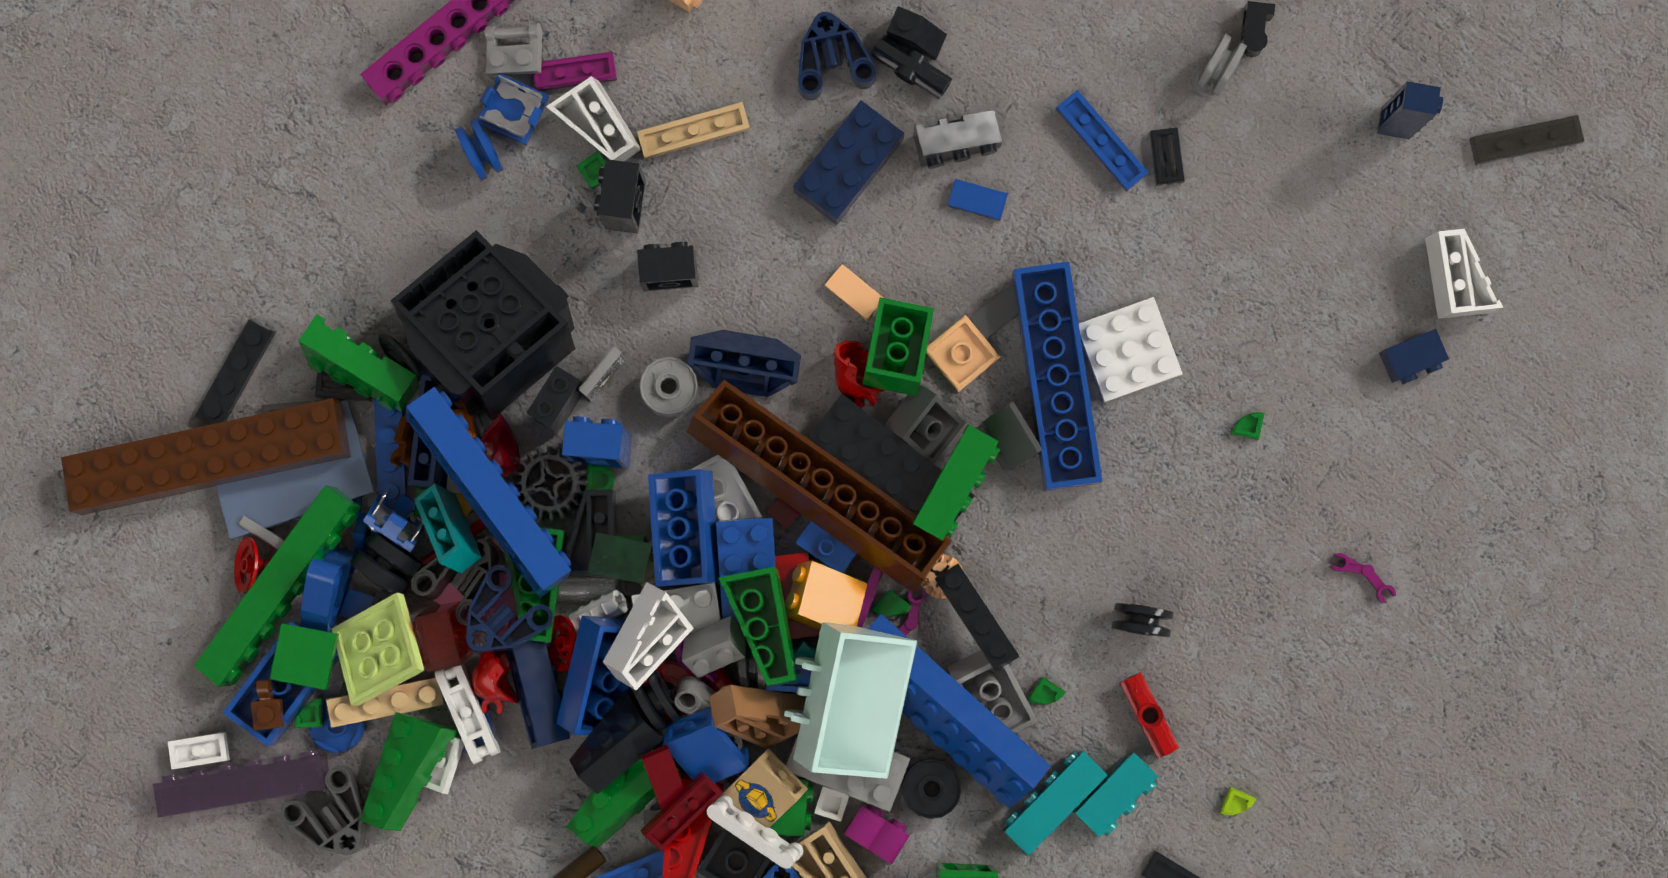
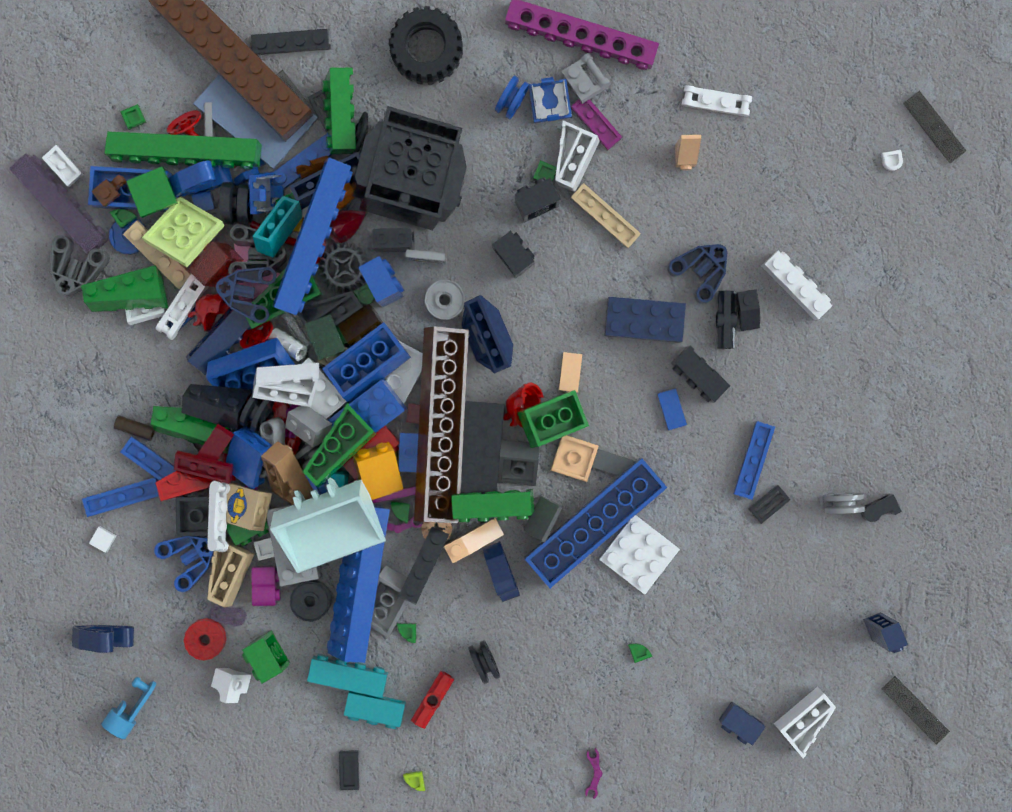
camera: 60 degrees right, 5 degrees up
none -> green tile [120,104,147,130]
none -> dark brown brick [338,304,383,346]
none -> black tyre [389,6,463,85]
none -> light nougat slope [444,518,504,563]
none -> dark blue connector [482,541,520,602]

